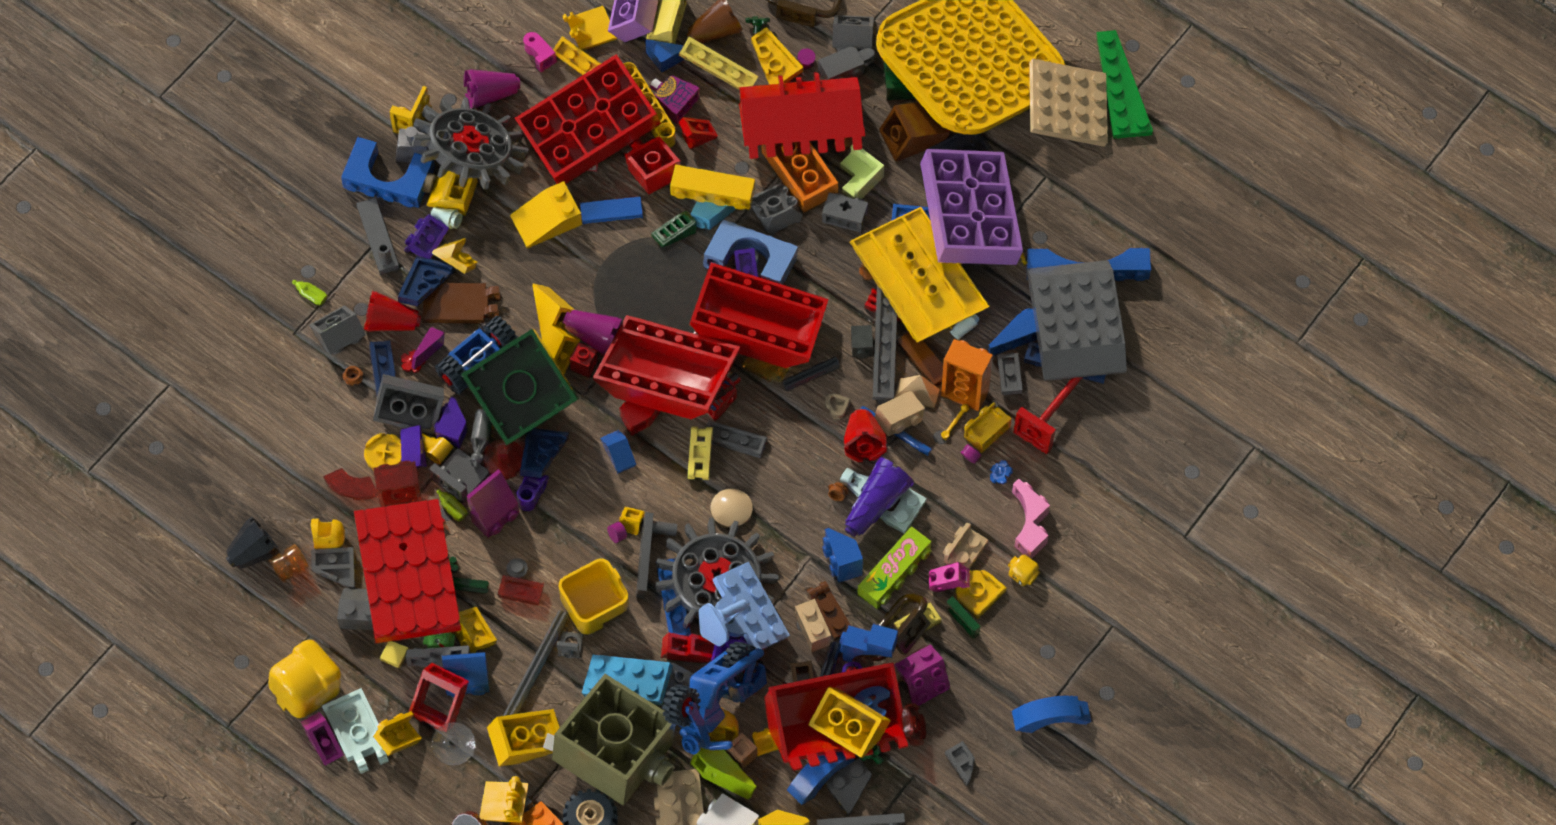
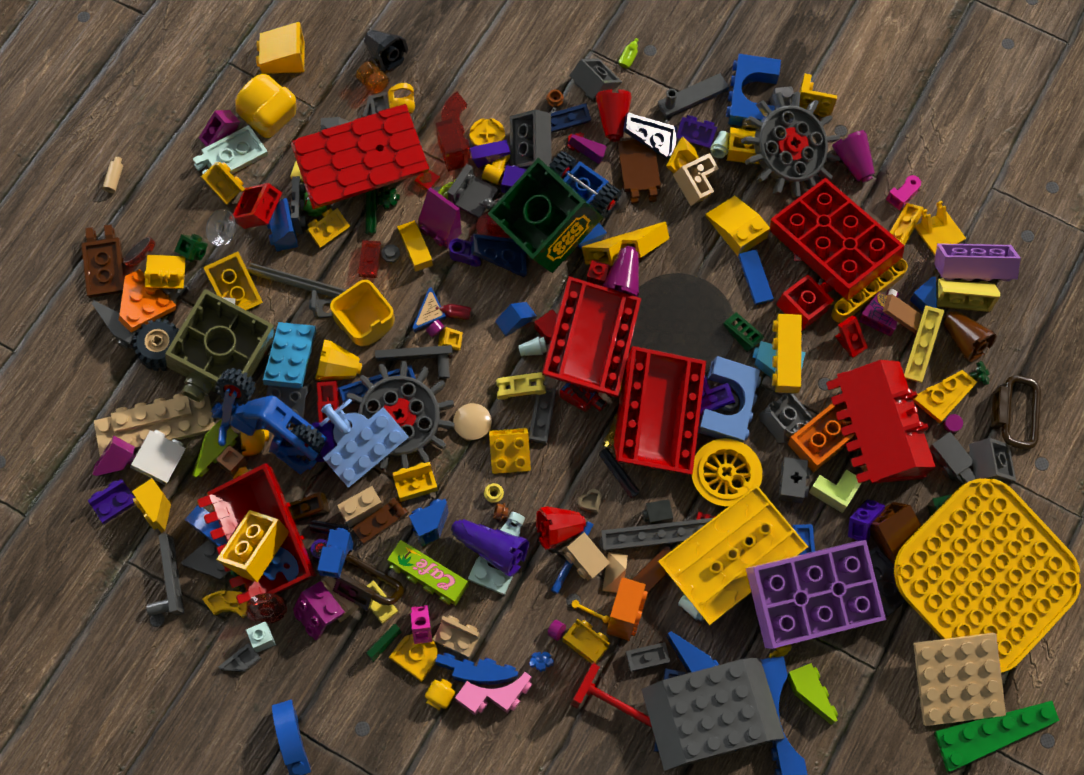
camera: 80 degrees right, 5 degrees up
none -> dark green brick [174,234,208,262]
none -> yellow tile [202,590,250,618]
none -> light aqua brick [246,622,276,653]
none -> yellow slope [256,22,305,74]
none -> yellow cone [315,340,362,382]
none -> yellow bracket [392,462,438,502]
none -> yellow slope [397,220,433,272]
none -> tile [413,287,446,332]
none -> dark red piece [435,304,471,320]
none -> blue slope [435,653,518,685]
none -> light yellow plate [484,483,504,503]
none -> yellow bracket [489,428,531,474]
none -> light aqua cone [519,337,547,356]
none -> tan brick [673,153,719,206]
none -> yellow piece [692,438,762,506]
none -> lime slope [787,663,838,725]
none -> dark purple bracket [848,500,885,542]
none -> medium nougat tile [883,294,922,334]

